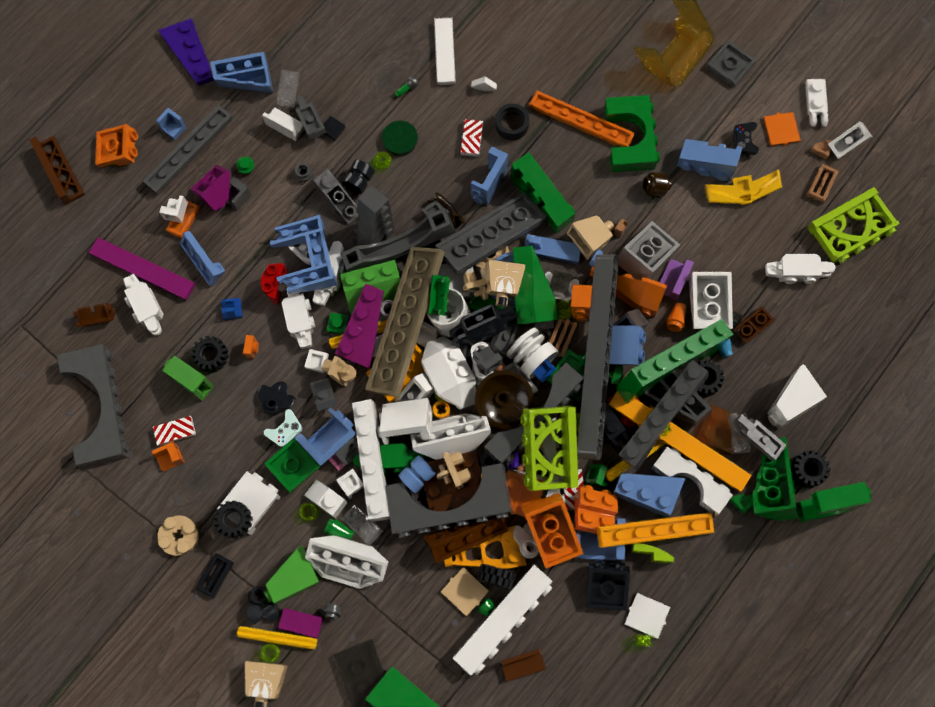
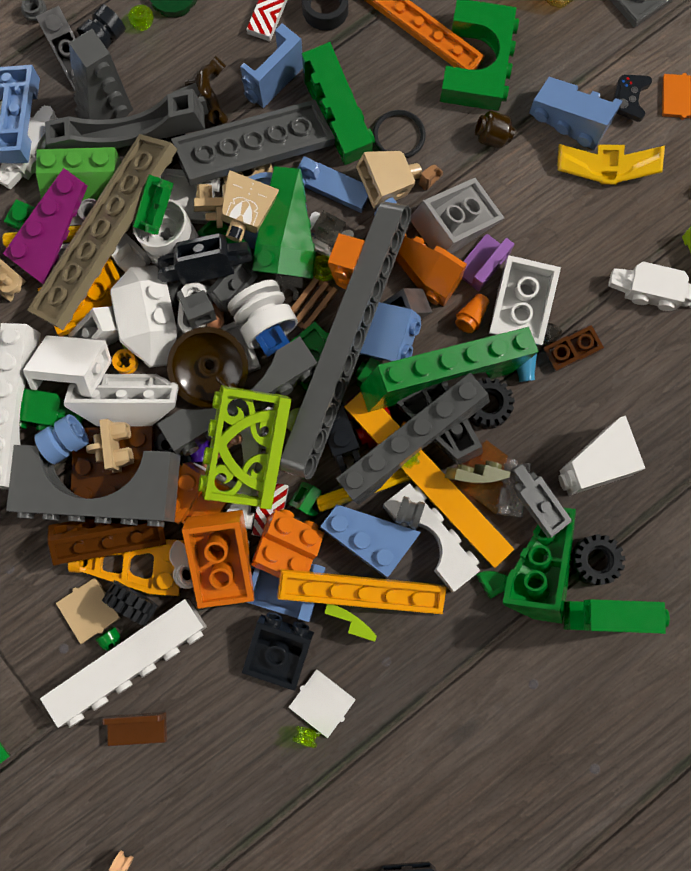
camera: 10 degrees right, 5 degrees up
none -> dark brown piece [198,56,226,98]
none -> black tyre [373,110,426,159]
none -> dark grey wheel [395,496,425,530]
none -> olive slope [445,460,511,483]

